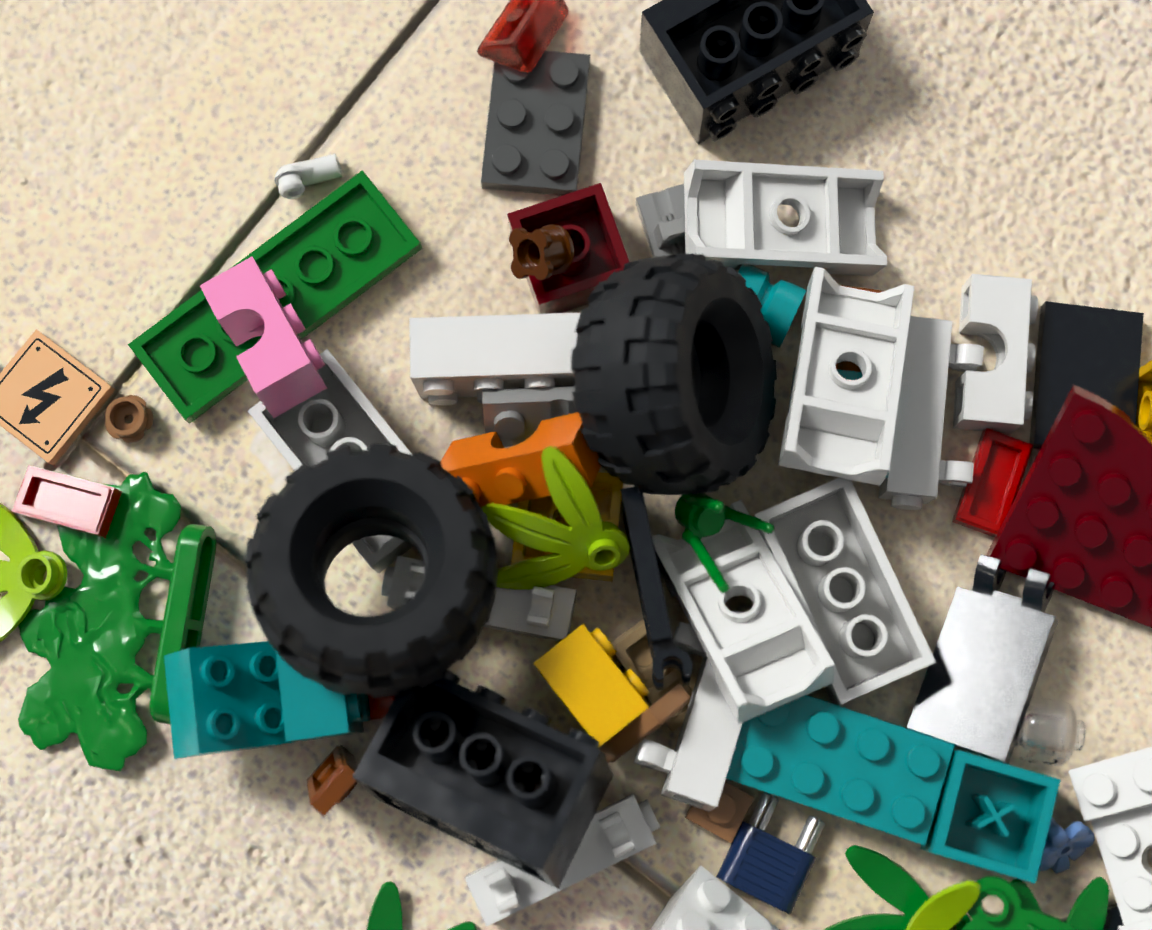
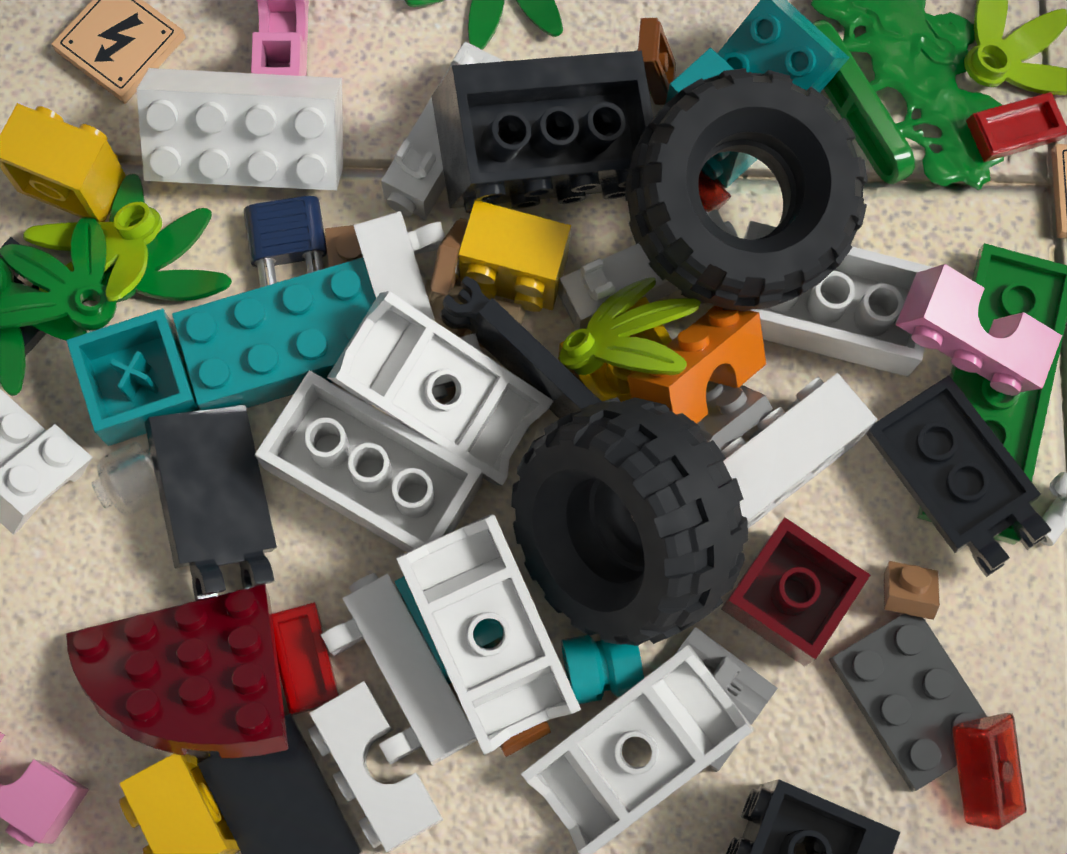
camera: 135 degrees right, 5 degrees down
medium nougat plate [105,395,154,443] -> none
reddish brown brick [509,224,574,280] -> none
green plant [674,493,775,593] -> none
medium blue plant [1039,817,1095,874] -> none
none -> black tile [866,375,1052,577]
none -> medium nougat plate [884,561,940,620]

